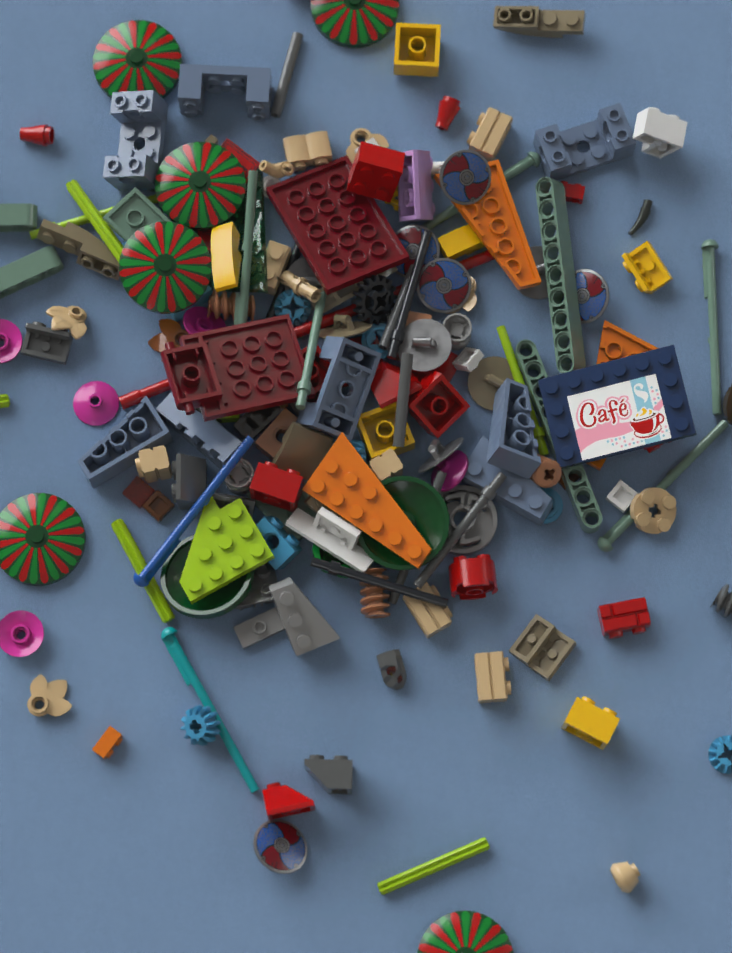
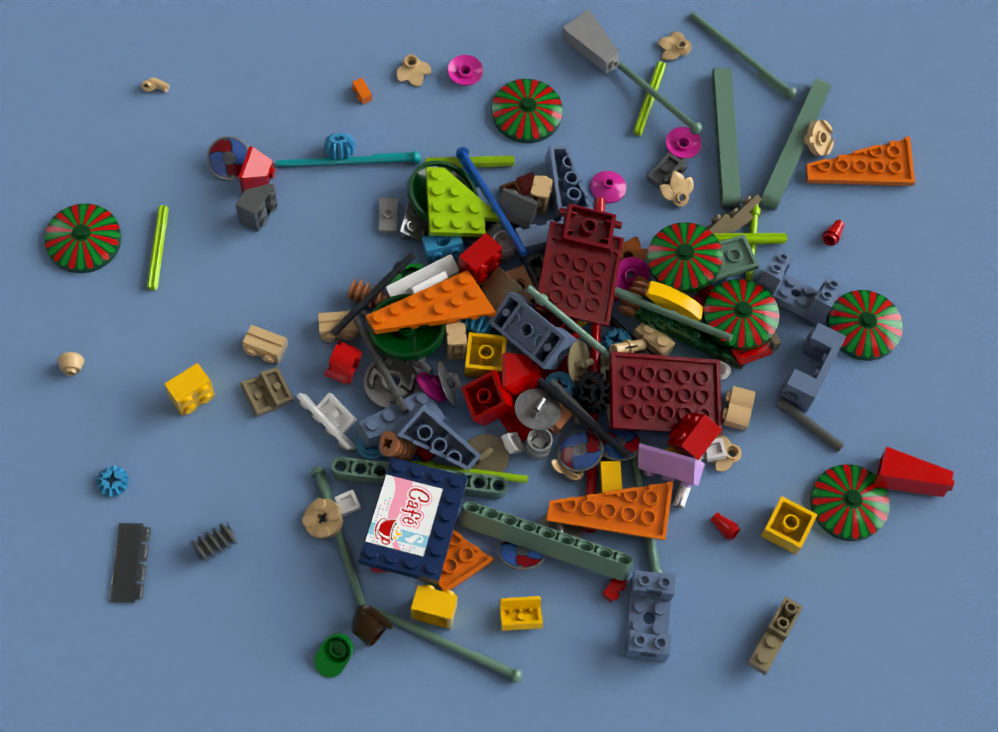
camera: 110 degrees right, 10 degrees down
tan arm [259,160,294,178] -> none
light grey wedge [268,577,340,656] -> none
dark grey rock [376,649,407,690] -> none
dark grey piece [393,353,413,447] -> none
shield [439,150,491,205] -> none
tan brick [467,107,513,162] -> none
red brick [597,597,651,639] -> none
pearl dark grey helmet [628,199,653,235] -> none
white brick [633,107,688,159] -> none
none -> white bracket [297,393,357,450]
none -> yellow brick [411,584,458,629]

